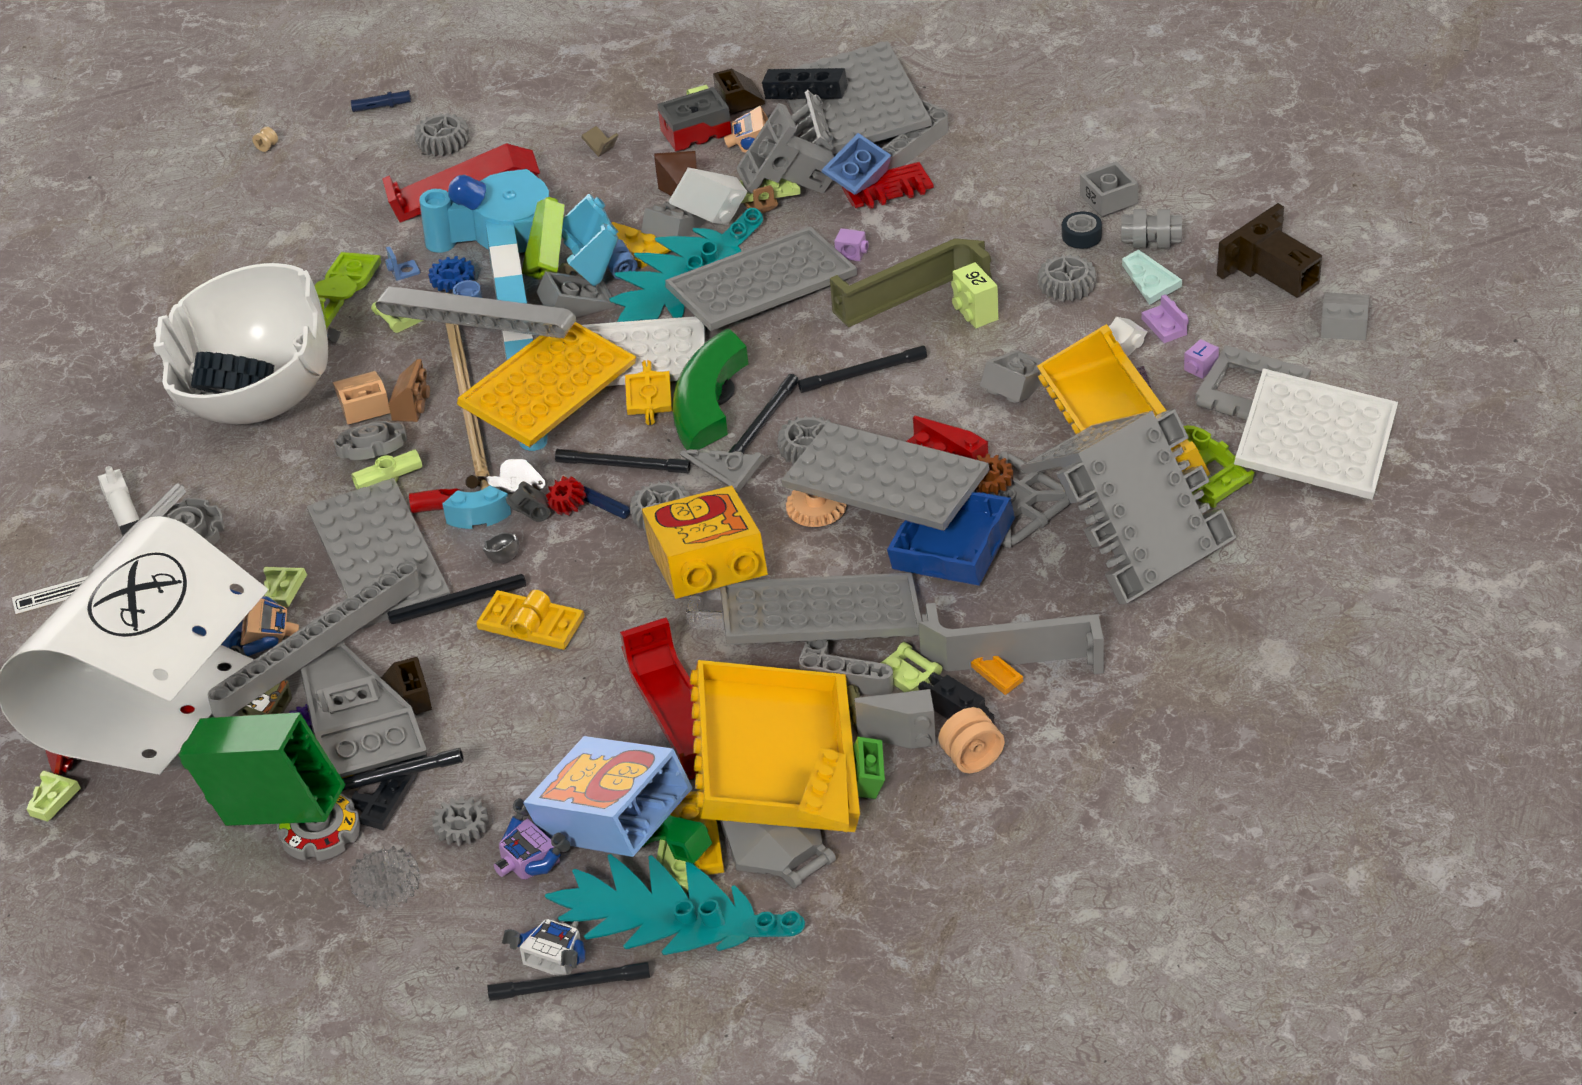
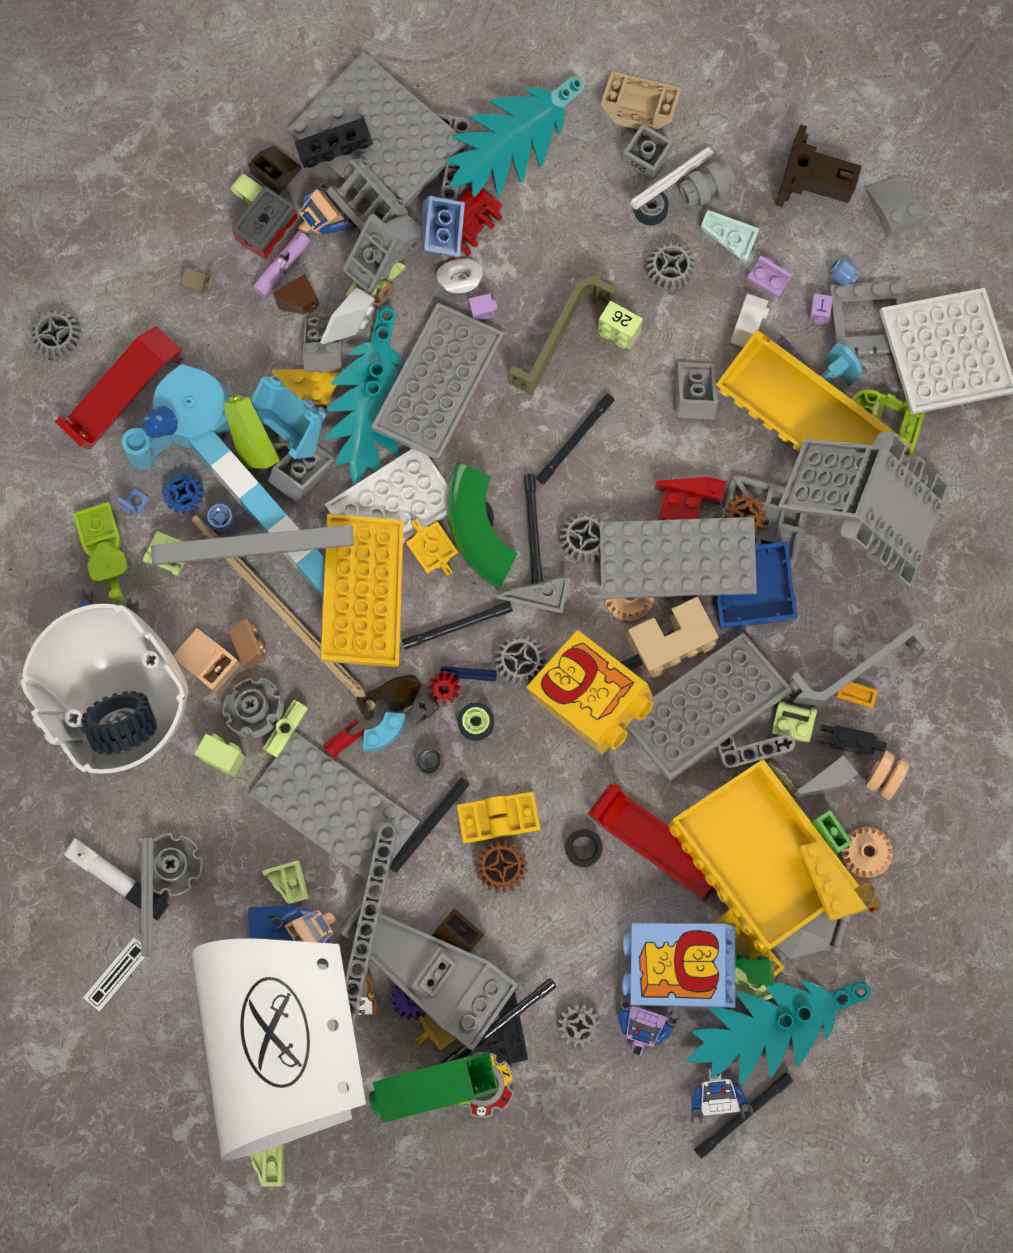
camera: 35 degrees left, 35 degrees up
none -> yellowish green brick [195,733,245,777]
none -> lavender piece [252,231,311,298]
none -> white hat [436,259,483,293]
none -> teal plant [446,76,584,197]
none -> wheel [458,703,494,741]
none -> dark orange gear [475,840,528,893]
none -> black tyre [565,829,603,867]
none -> tan slope [601,71,682,131]
none -> tan piece [620,597,719,678]
none -> white axle [630,147,713,209]
none -> medium azure piece [821,343,862,386]
none -> medium blue head [829,258,858,285]
none -> light nougat gear [842,827,893,878]
none -> clear yellow animal [855,883,882,913]

